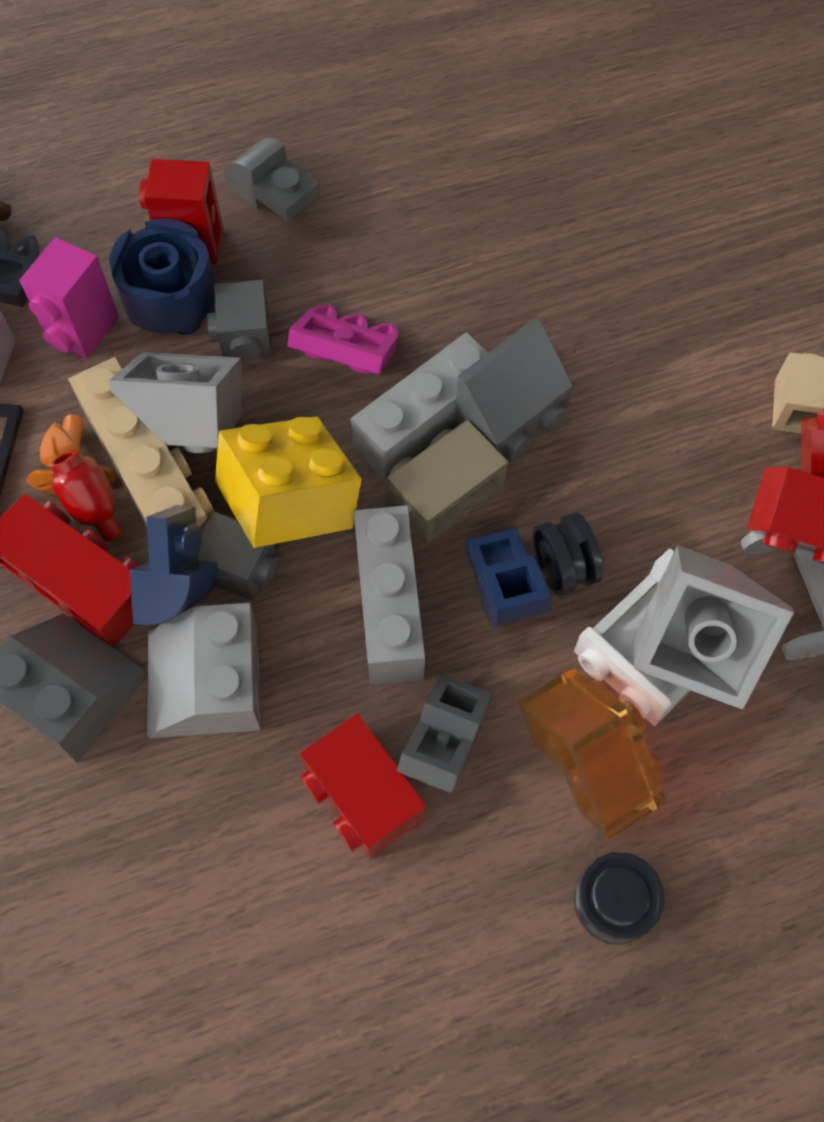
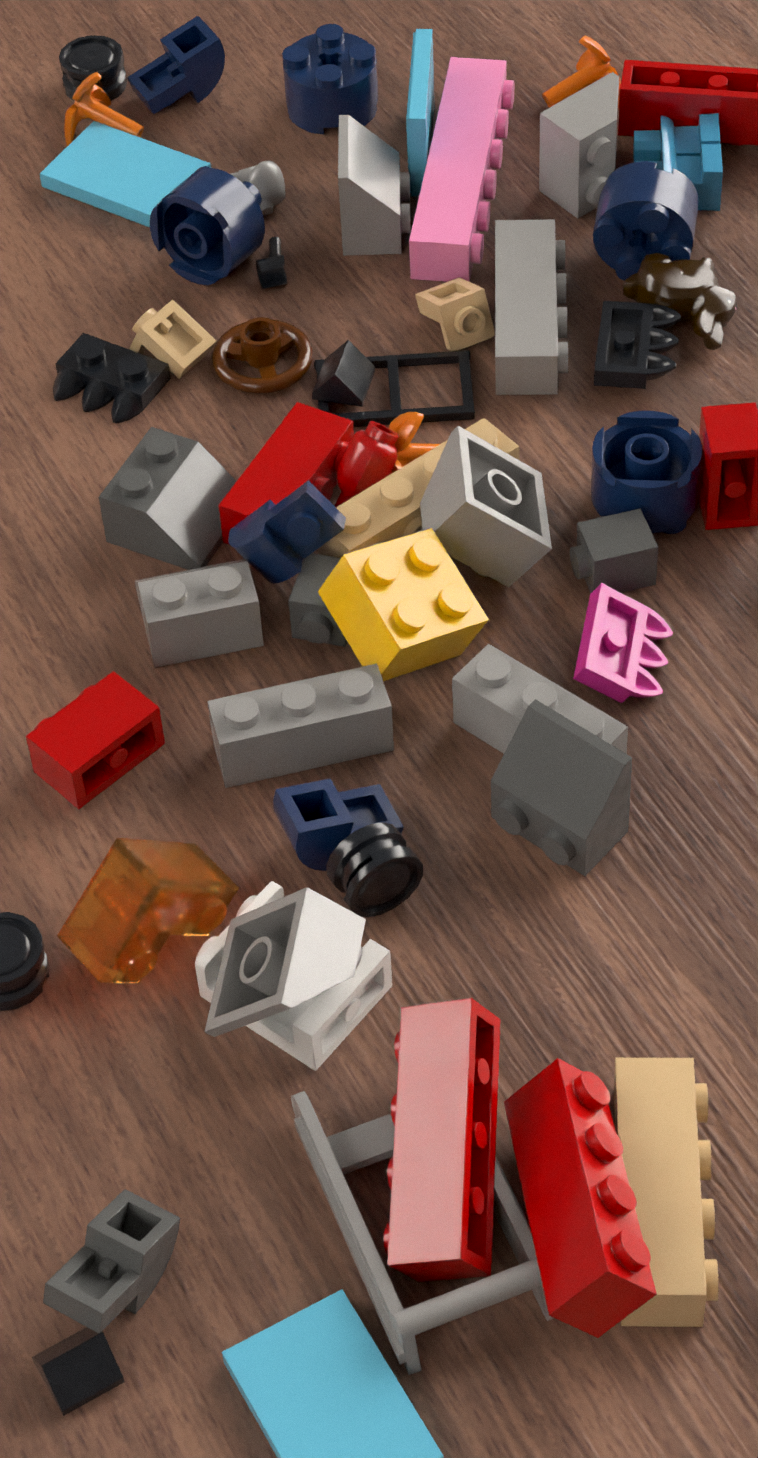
camera: 85 degrees right, 15 degrees down
dark pink brick [19,237,119,359] -> none
dark tan brick [387,420,508,544] -> none
dark grey brick [397,674,493,793] -> none

